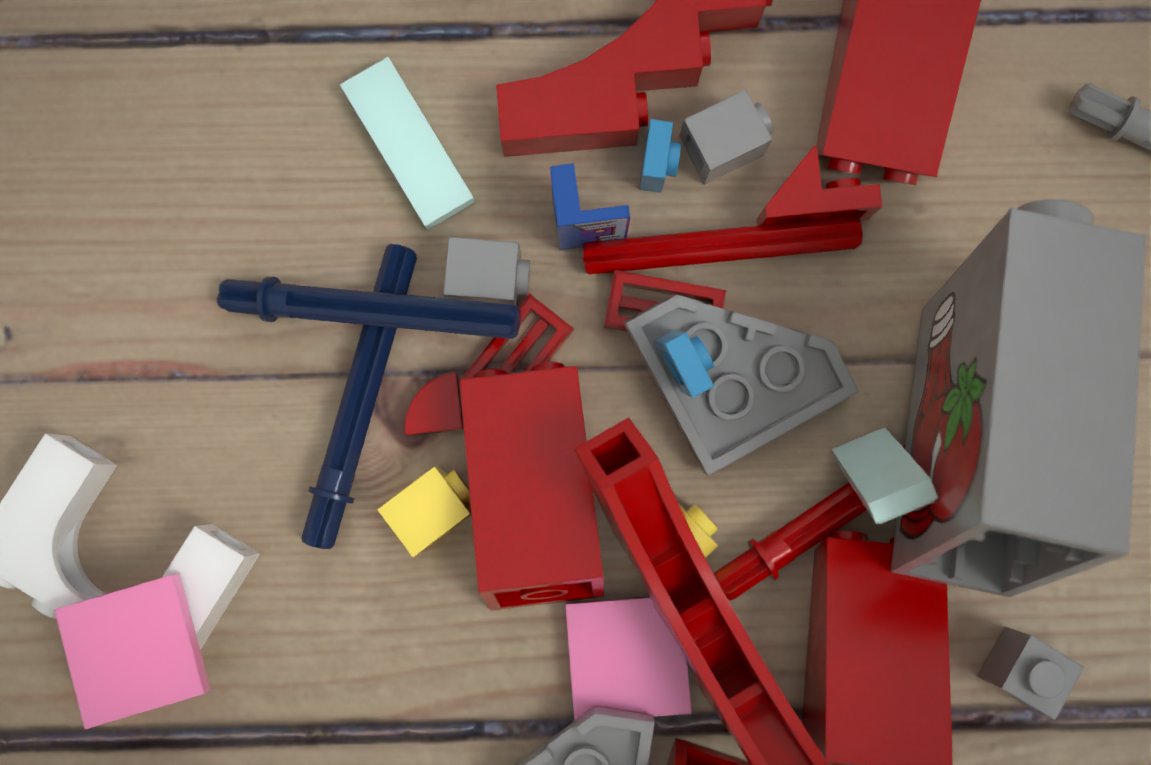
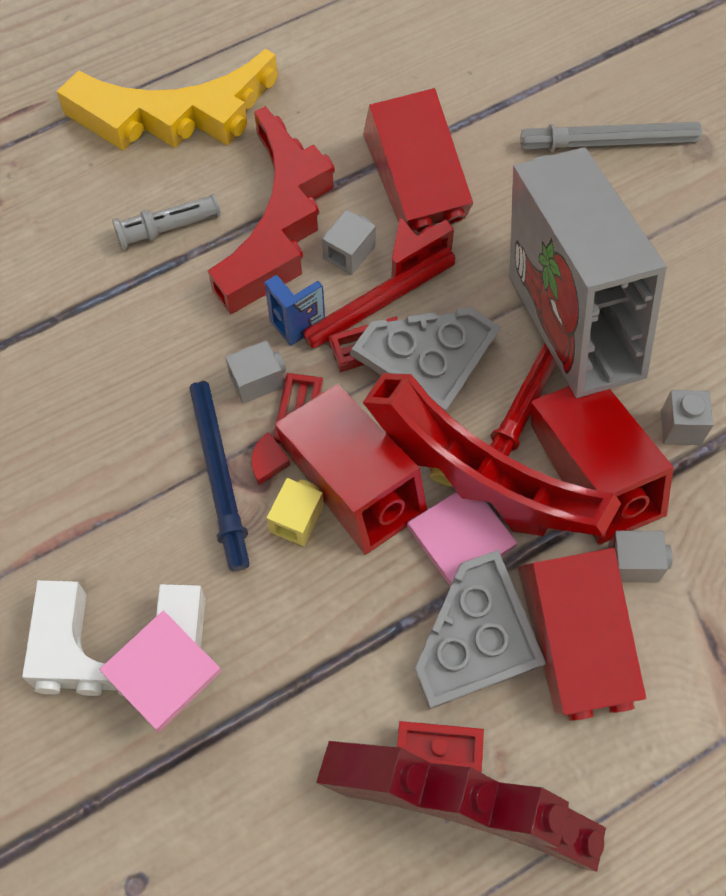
camera: 30 degrees left, 20 degrees down
dark blue axle [216,276,521,339] -> none
light aqua tile [340,57,475,231] -> none
dark azure plate [639,119,681,193] -> none
dark azure plate [655,330,714,398] -> none
light aqua tile [832,427,938,524] -> none

